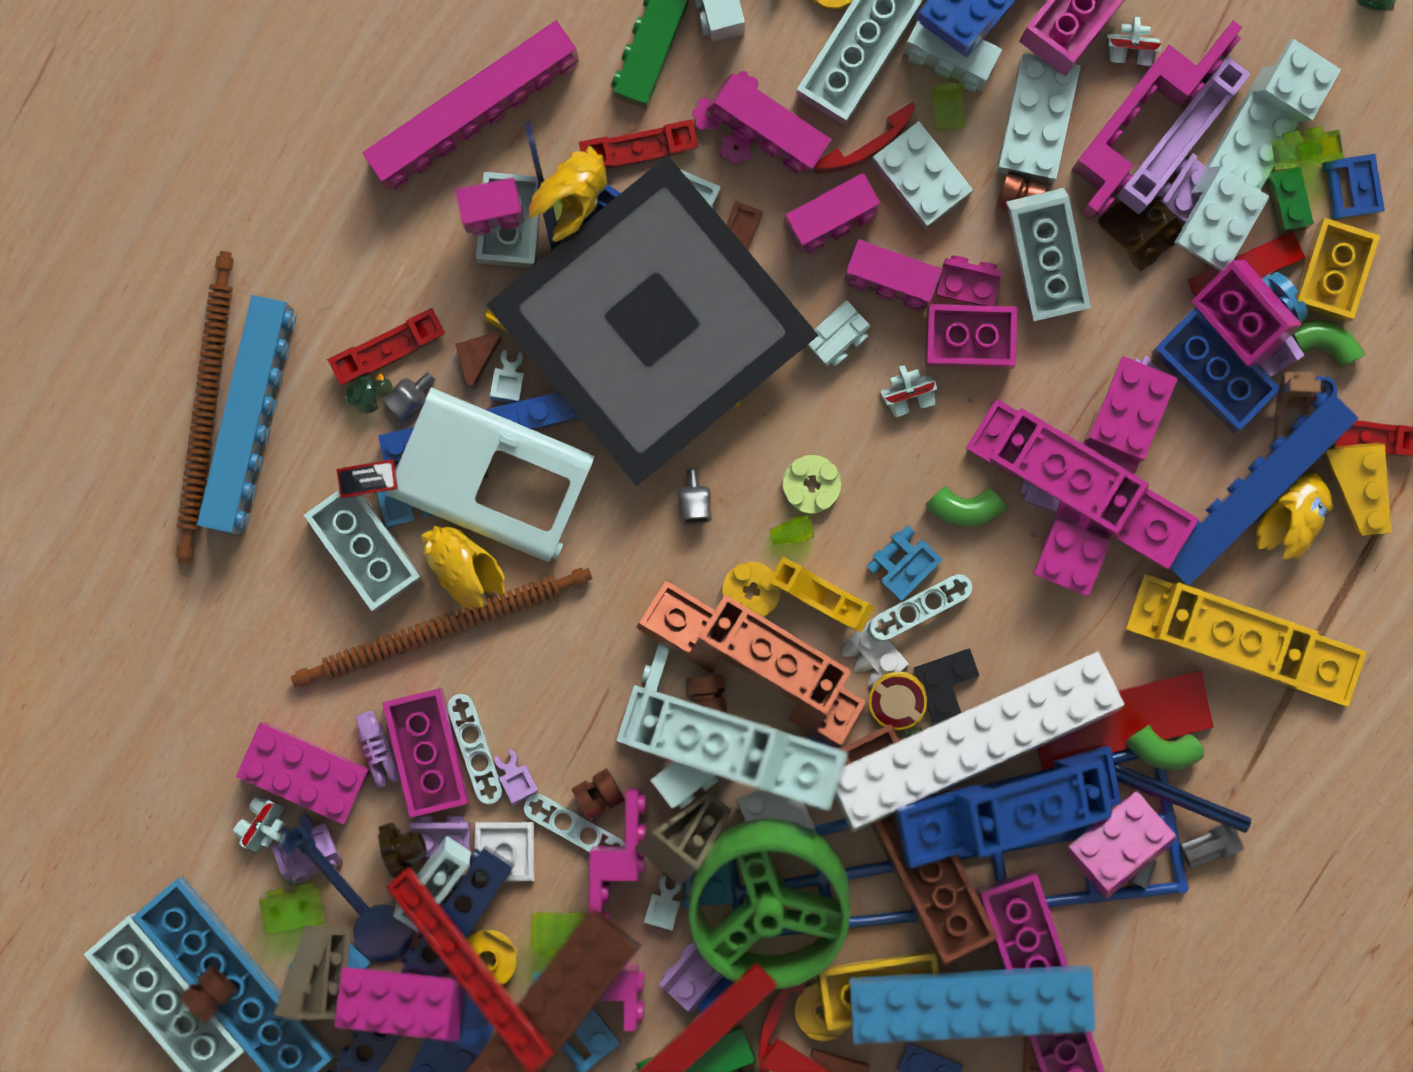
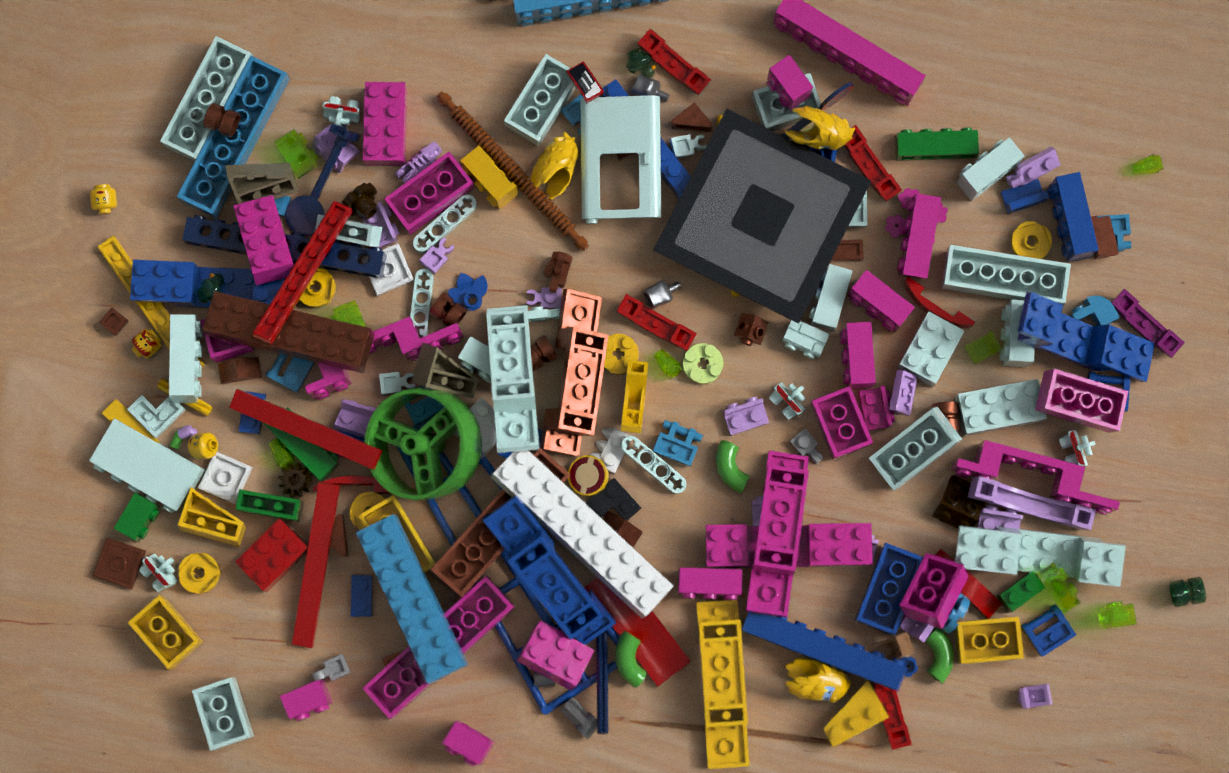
camera: 65 degrees right, 5 degrees down
none -> dark pink brick [443,721,495,766]
none -> blue plate [448,273,488,311]
none -> yellow wedge [460,145,518,210]
none -> lavender plate [527,288,562,309]
none -> copper rock [543,251,573,293]
none -> copper slope [603,511,643,548]
none -> red slope [616,294,697,351]
none -> dark pink brick [678,568,742,600]
none -> lavender bracket [723,397,769,436]
none -> copper brick [734,313,769,346]
none -> light grey plate [790,428,823,465]
none -> light aqua brick [809,264,853,331]
none -> lavender bracket [889,370,918,416]
none -> clear neon green brick [1098,601,1137,629]

